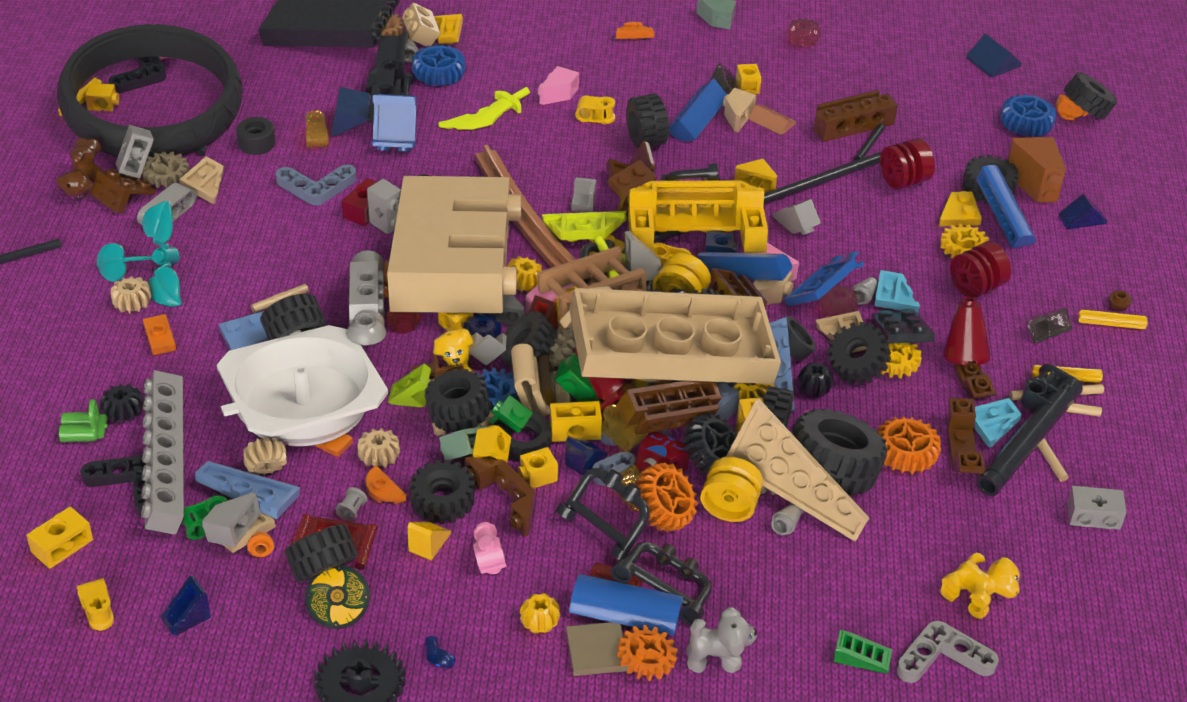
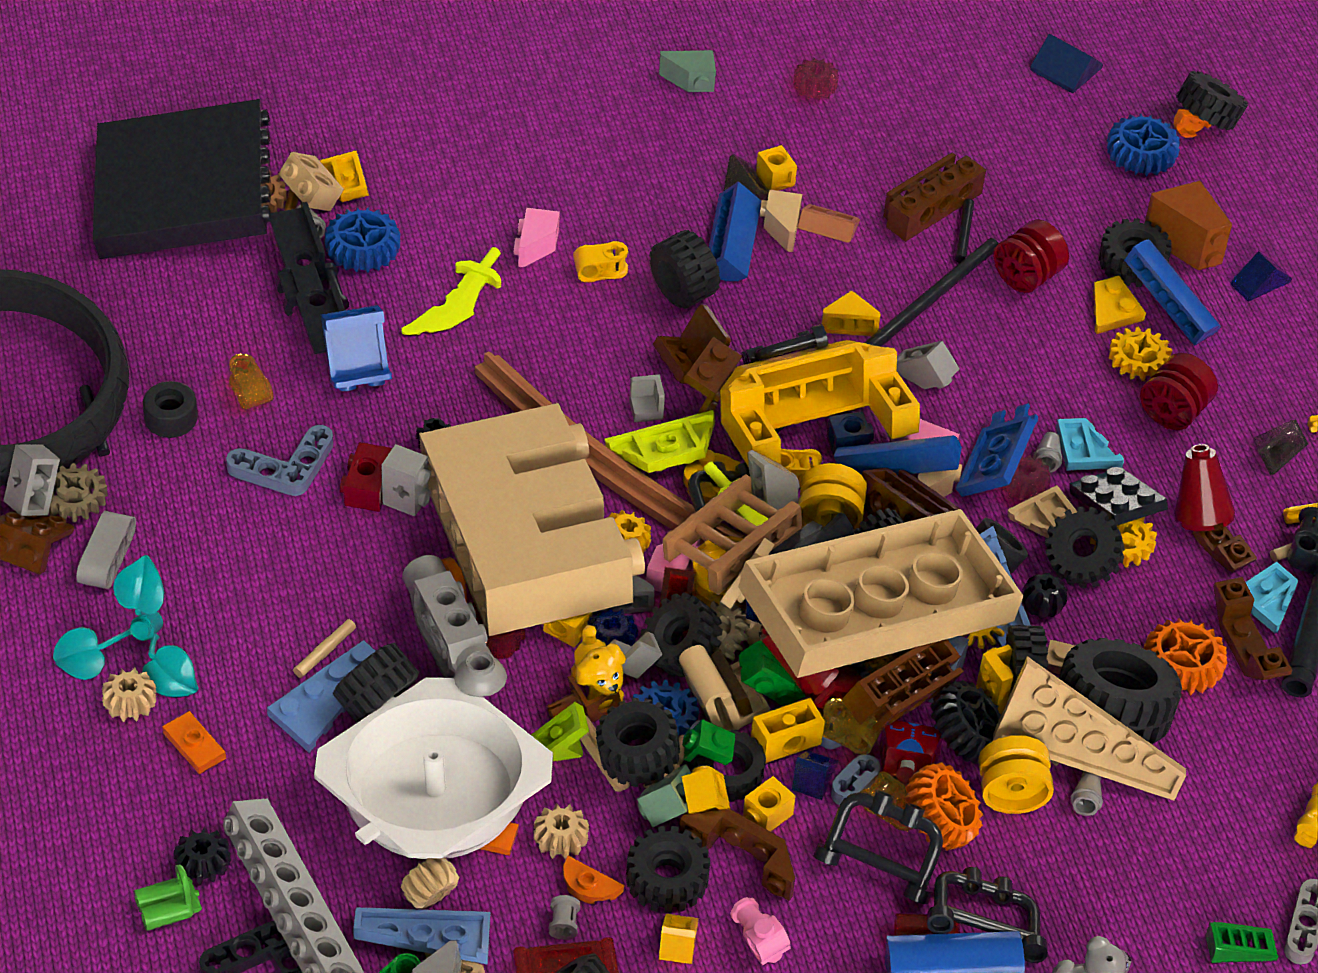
camera: 20 degrees left, 5 degrees up
tan wing [179,156,224,204] -> none
dark blue slope [331,87,371,137] -> none
orange plate [616,21,655,39] -> none

